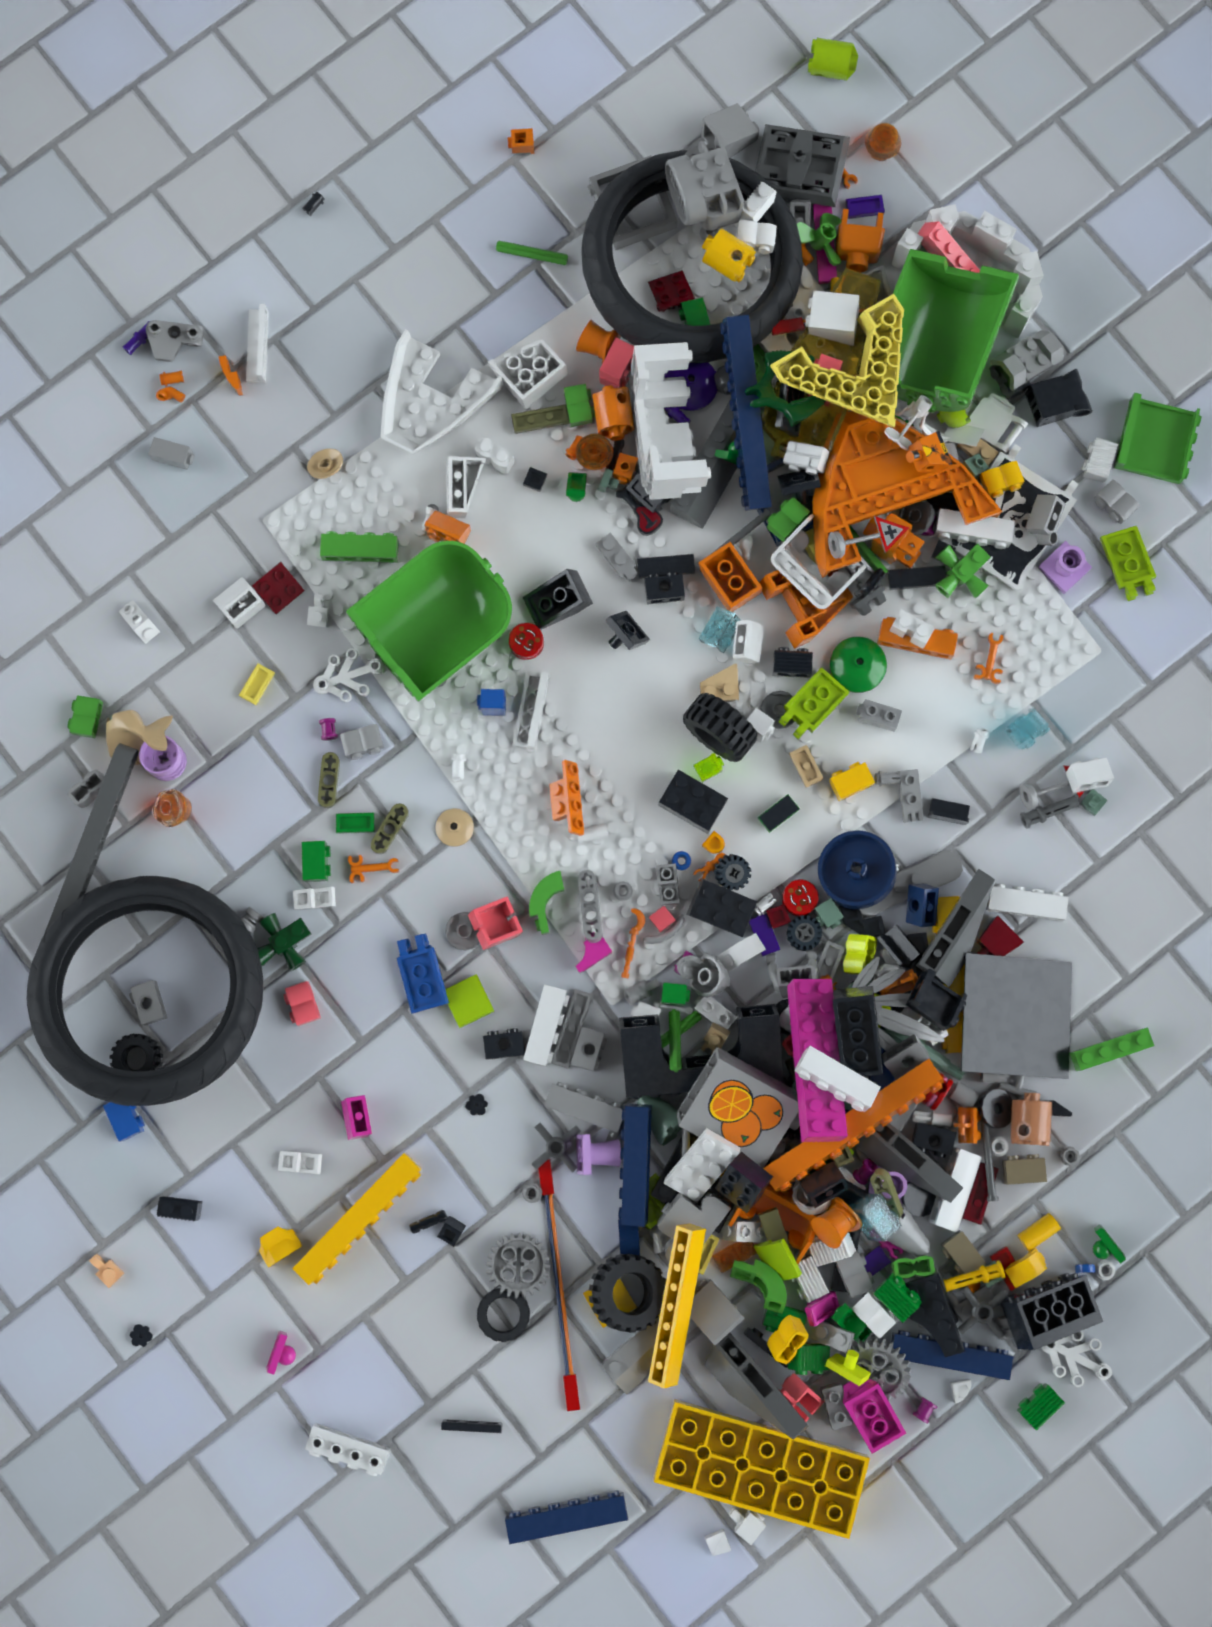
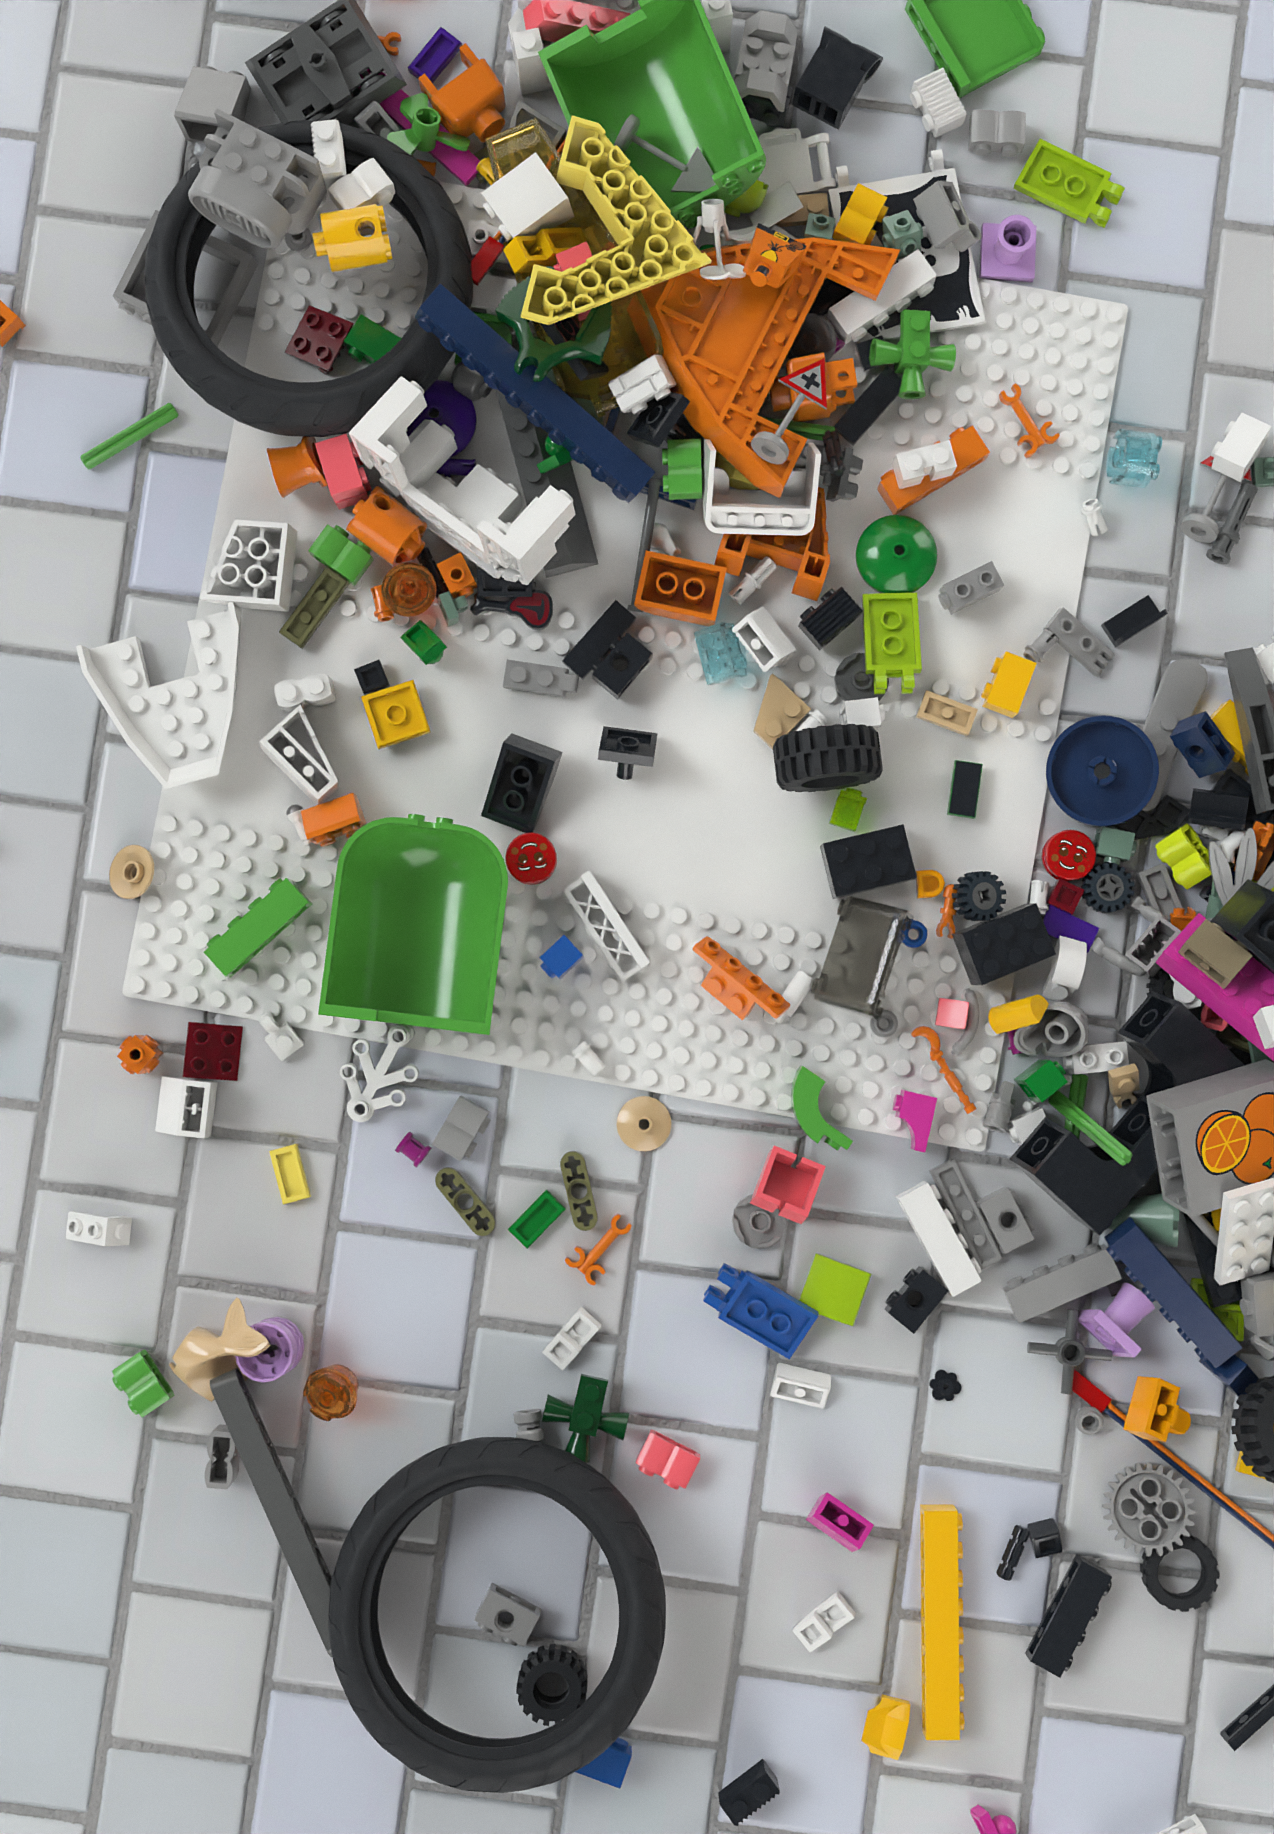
camera: 50 degrees left, 5 degrees up
green brick [302,841,331,882] -> none
light grey beam [578,870,603,943] -> none
light grey slope [656,863,680,906] -> none
none -> orange brick [117,1034,163,1074]
none -> yellow plate [361,680,431,749]
none -> yellow slope [503,227,592,274]
none -> light grey piece [614,114,716,193]
none -> white axle [728,557,777,606]
none -> white slope [770,1363,831,1409]
none -> clear smoke windscreen [811,896,914,1022]
none -> sand green brick [882,210,924,260]
none -> yellow brick [988,994,1049,1034]
none -> black brick [1025,1554,1112,1678]
none -> light orange brick [1123,1376,1191,1442]
none -> dark tan brick [1178,919,1253,989]

